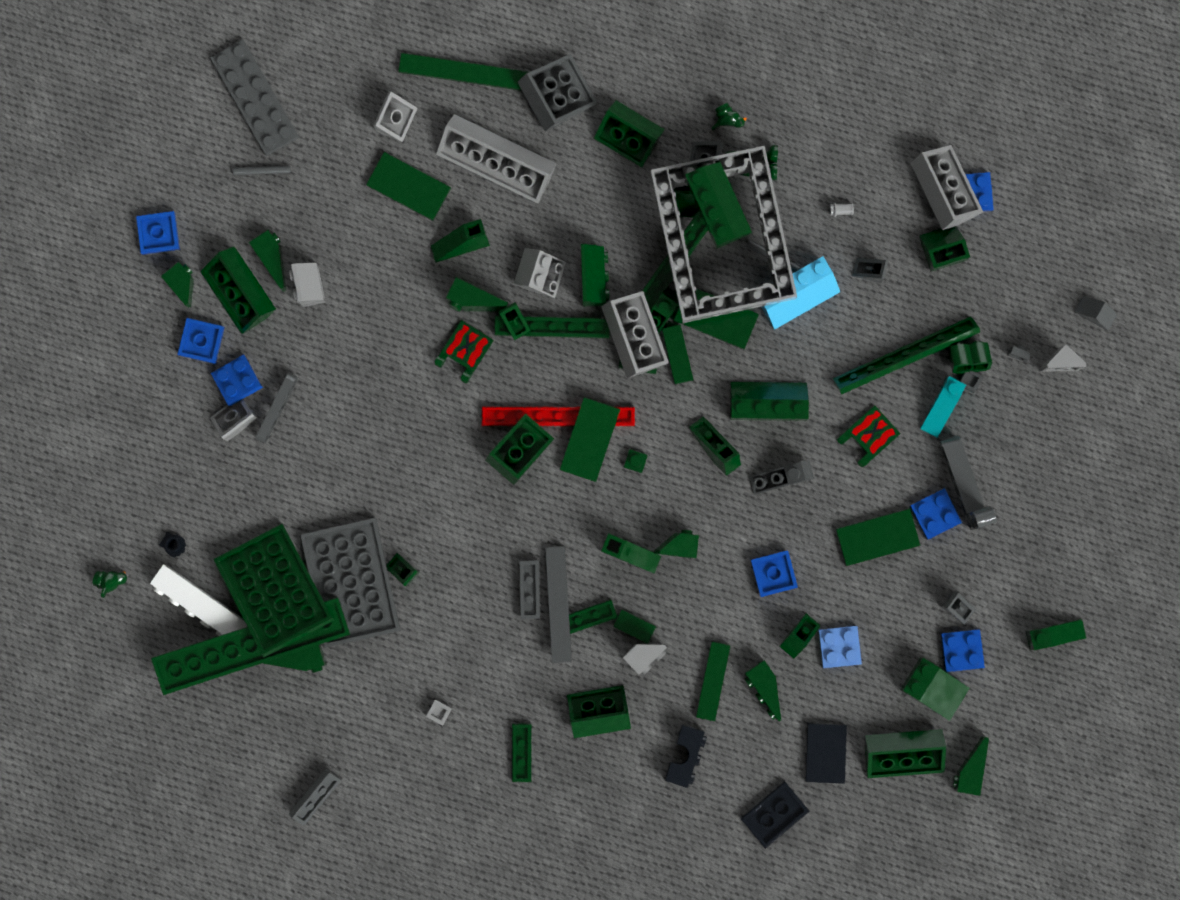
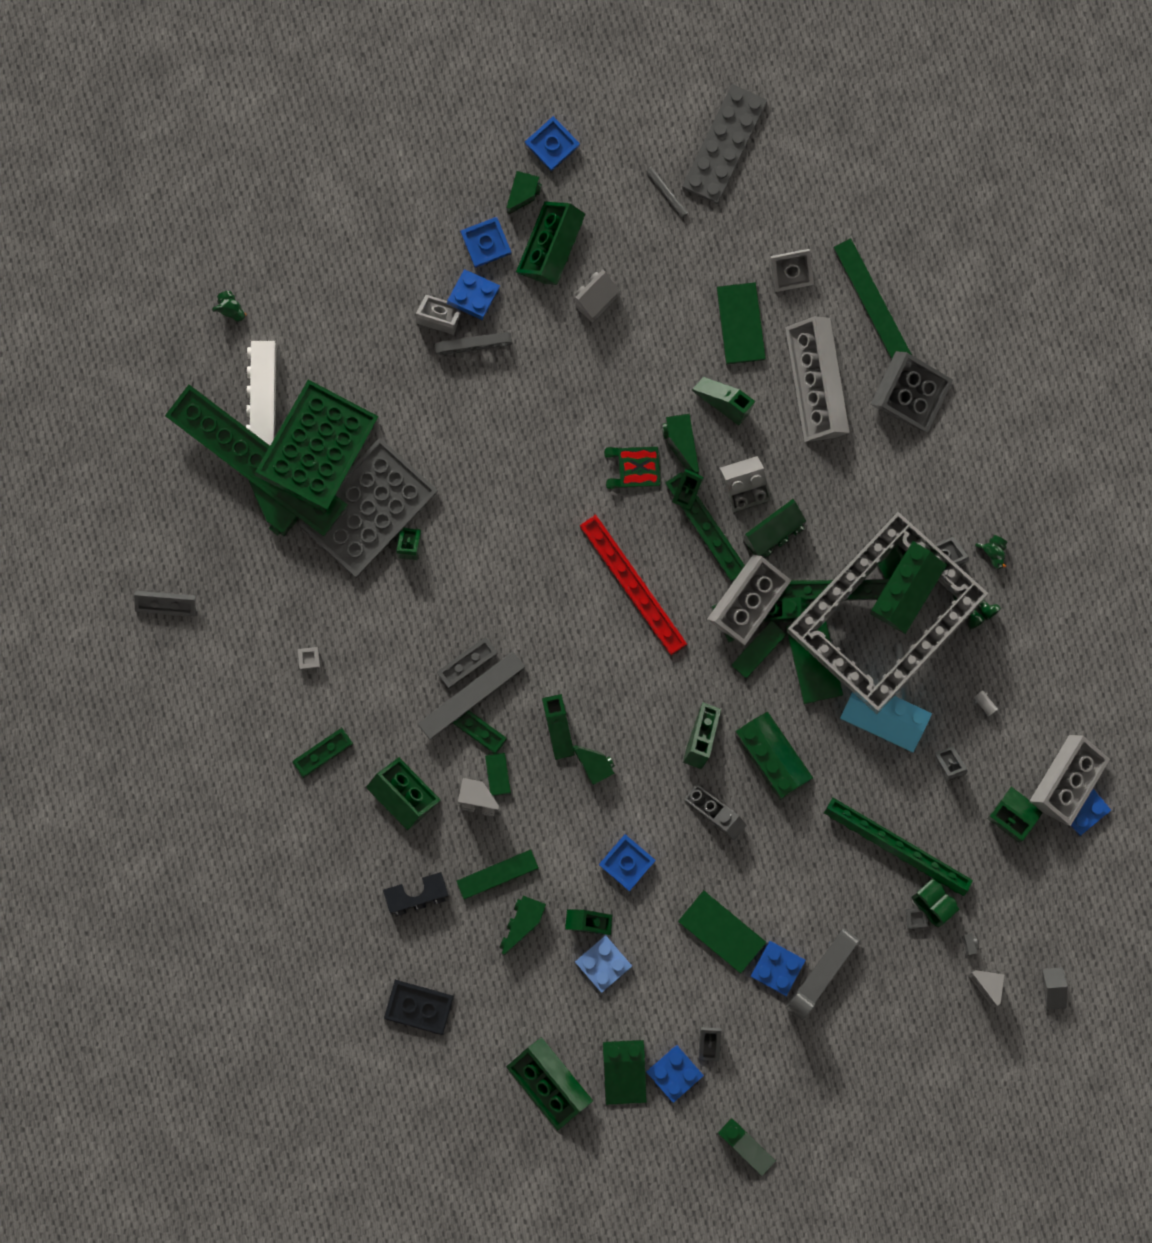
camera: 55 degrees right, 5 degrees down
black animal [159,531,186,557] -> none
dark green slope [249,230,286,292] -> none
dark green slope [485,414,554,485] -> none
dark green tile [560,397,620,482] -> none
dark green slope [594,100,665,168] -> none
dark green plate [624,449,648,473] -> none
black tile [806,723,847,784] -> none
flag [837,406,901,467] -> none
teal slope [920,376,966,438] -> none
dark green slope [952,736,989,796] -> none

